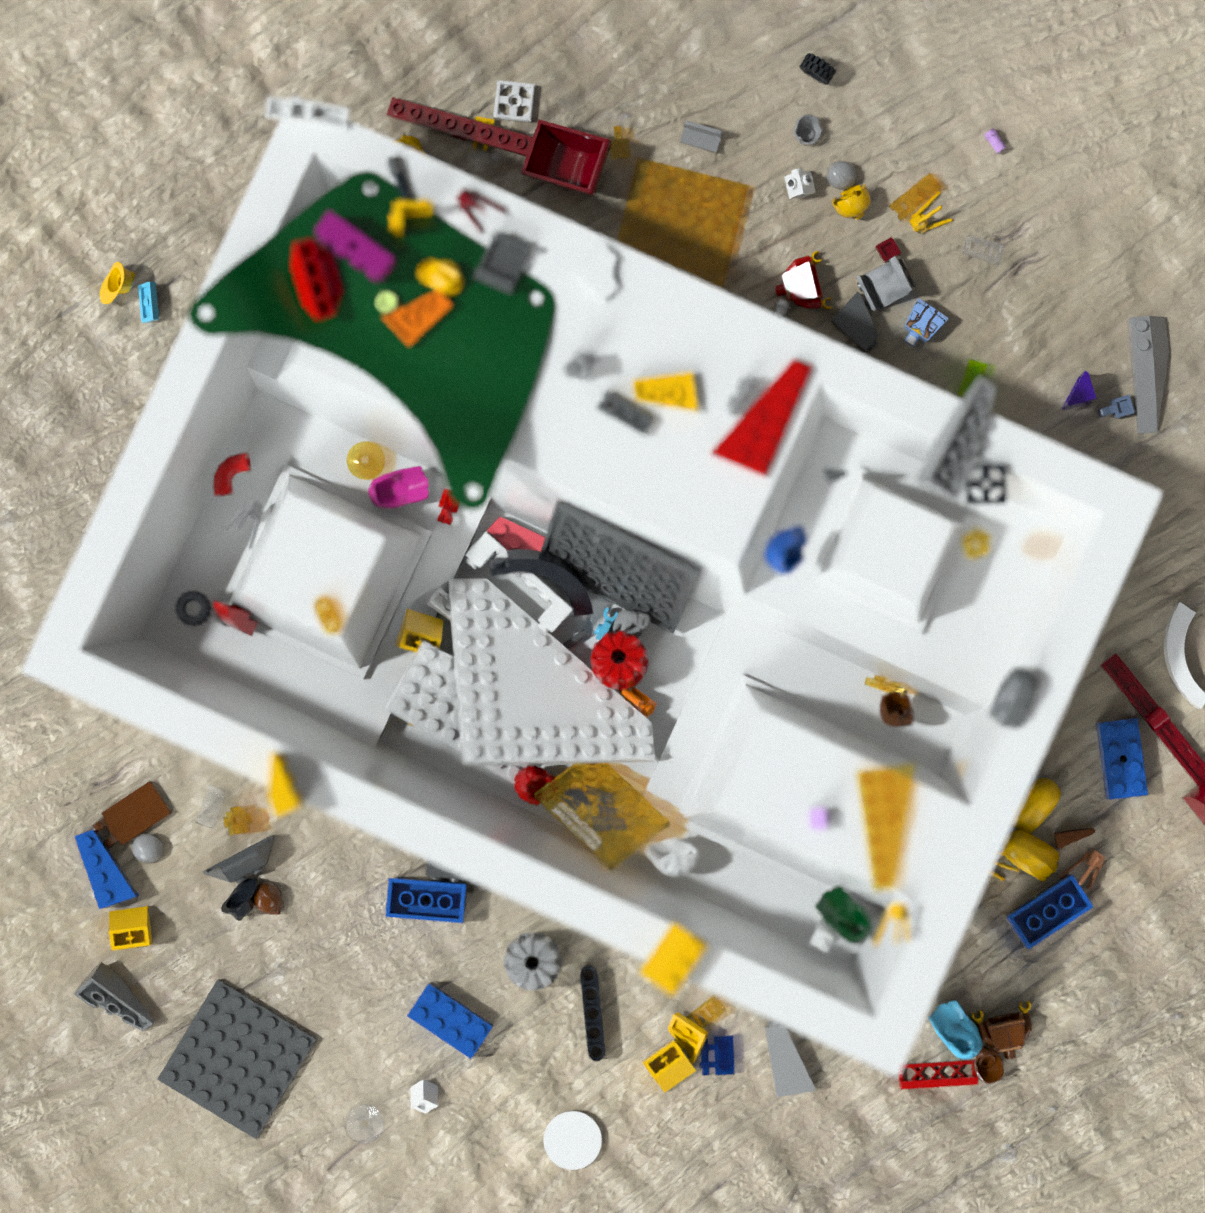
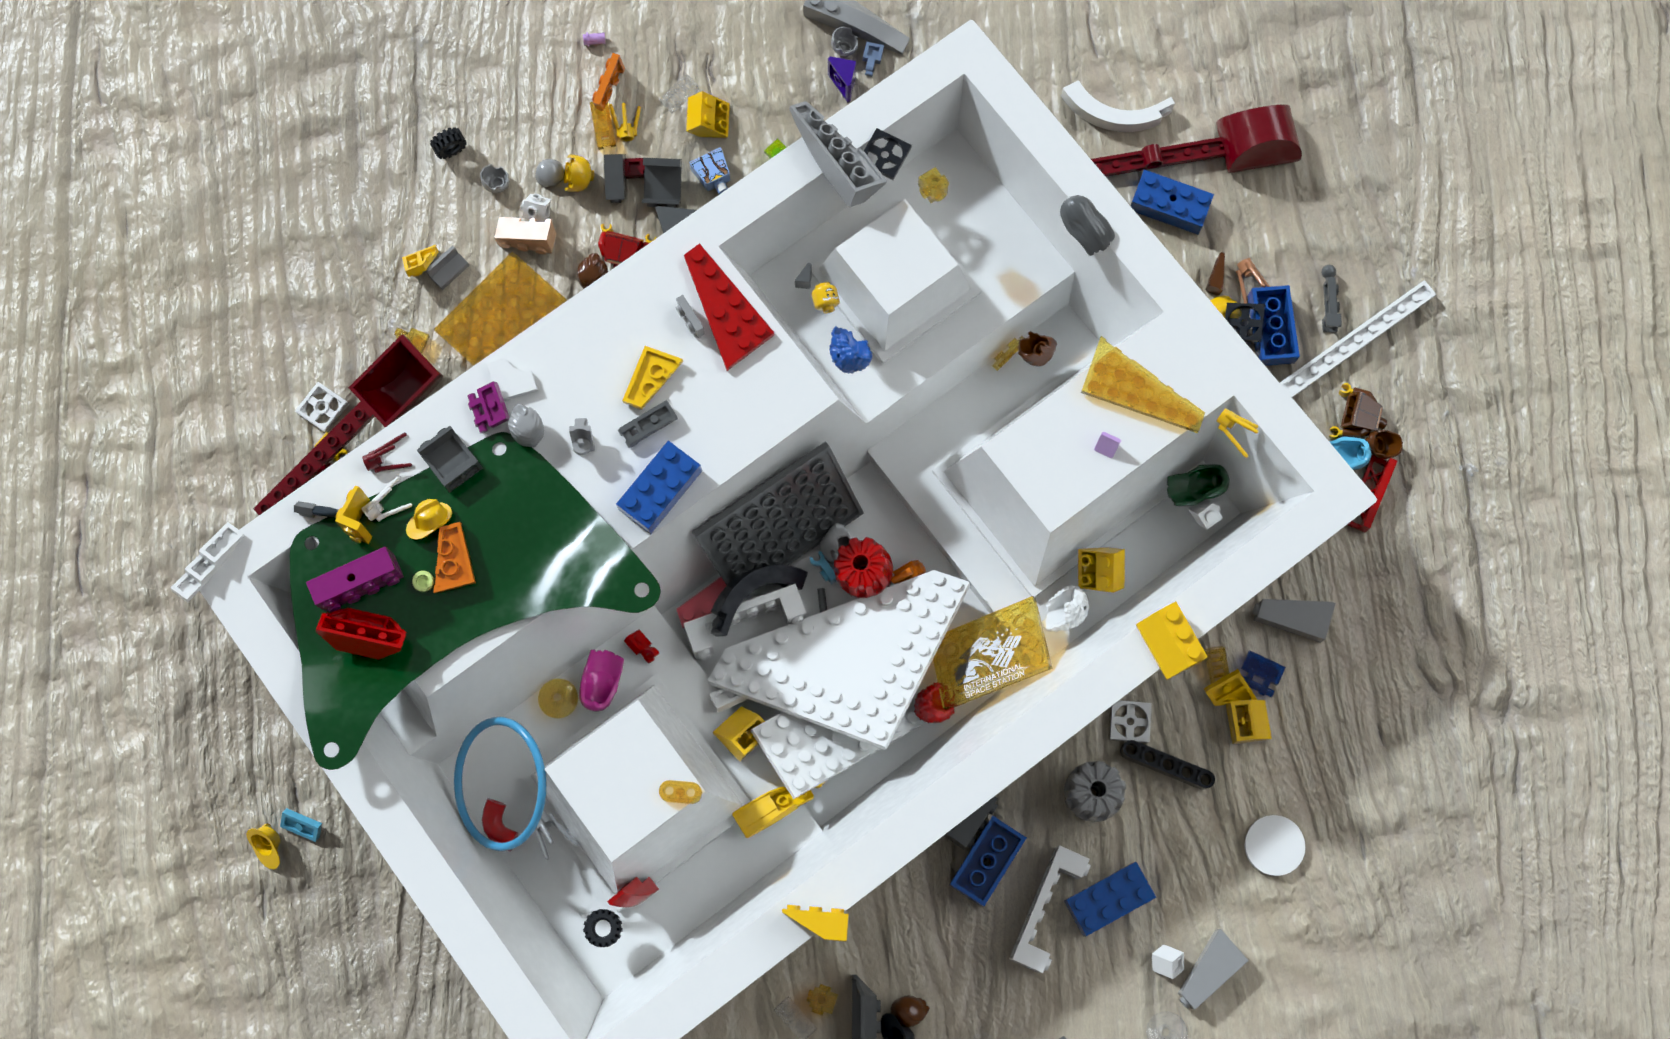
camera: 65 degrees left, 10 degrees down
none -> white plant [361,476,412,522]
none -> yellow wing [402,245,439,277]
none -> dark azure piece [454,717,547,851]
none -> magenta plate [467,381,510,434]
none -> wedge [495,217,556,254]
none -> light grey hair [508,404,544,447]
none -> reddish brown hair [577,253,608,289]
none -> orange wing [592,53,625,111]
none -> dark grey slope [604,154,626,203]
none -> blue brick [616,440,702,534]
none -> yellow slope [686,91,730,138]
none -> yellow piece [732,787,814,838]
none -> yellow head [811,282,840,314]
none -> light grey hair [831,26,858,57]
none -> white plate [1009,846,1091,973]
none -> yellow slope [1078,547,1125,593]
none -> white piece [1110,700,1152,743]
none -> light grey slope [1178,929,1249,1010]
none -> black piece [1225,303,1266,342]
none -> white plate [1280,280,1436,398]
none -> dark grey plate [1321,264,1342,332]

